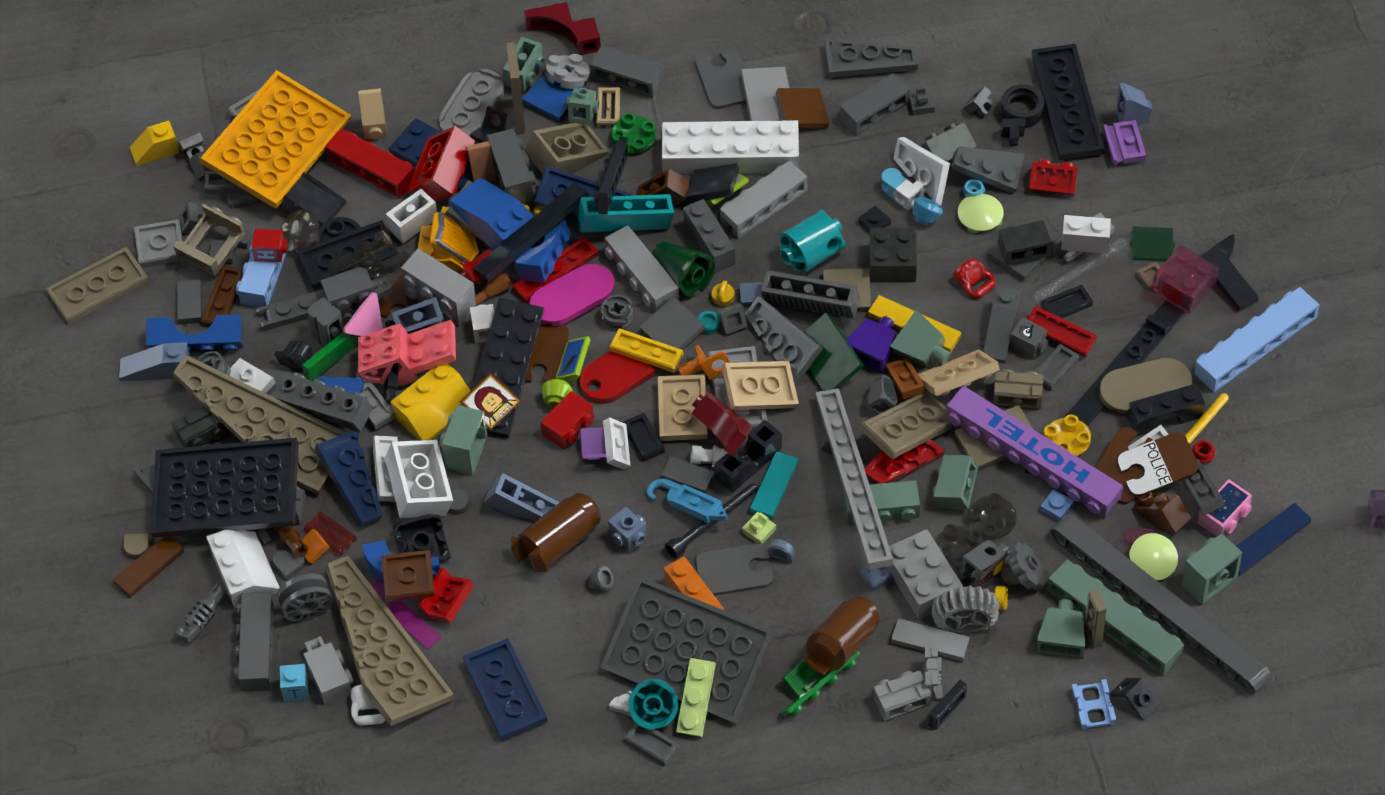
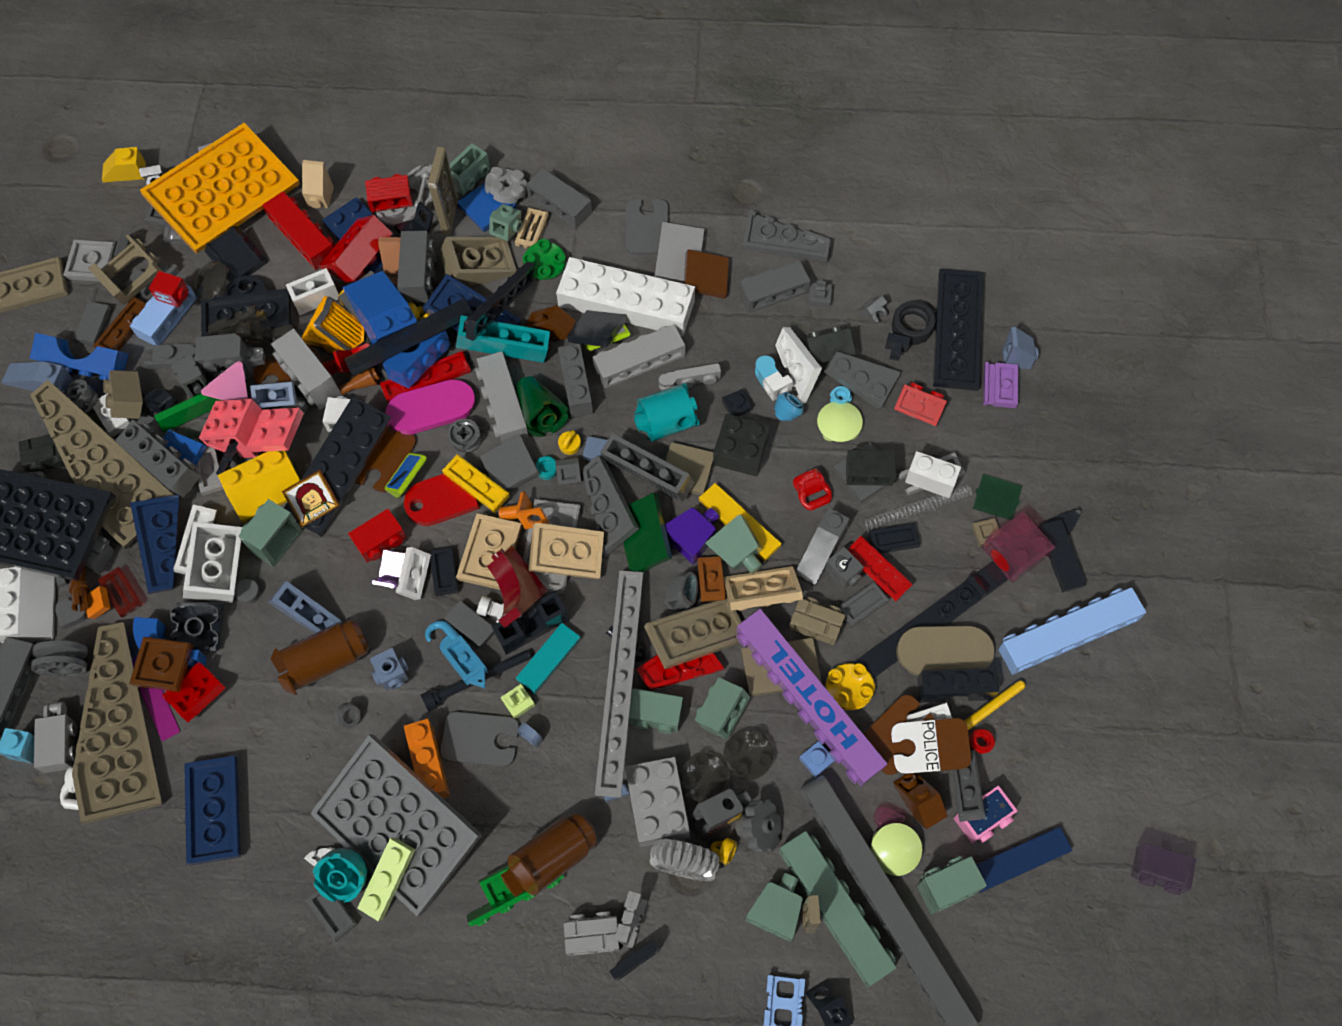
camera: 15 degrees right, 10 degrees up
dark red arch [524,2,601,56] -> none
lime cone [541,379,573,409] -> none
light grey tile [891,619,970,662] -> none
none -> dark tan brick [103,370,143,419]
none -> red brick [365,174,413,212]
none -> light grey hinge [415,171,430,208]
none -> light grey hinge [658,363,721,391]

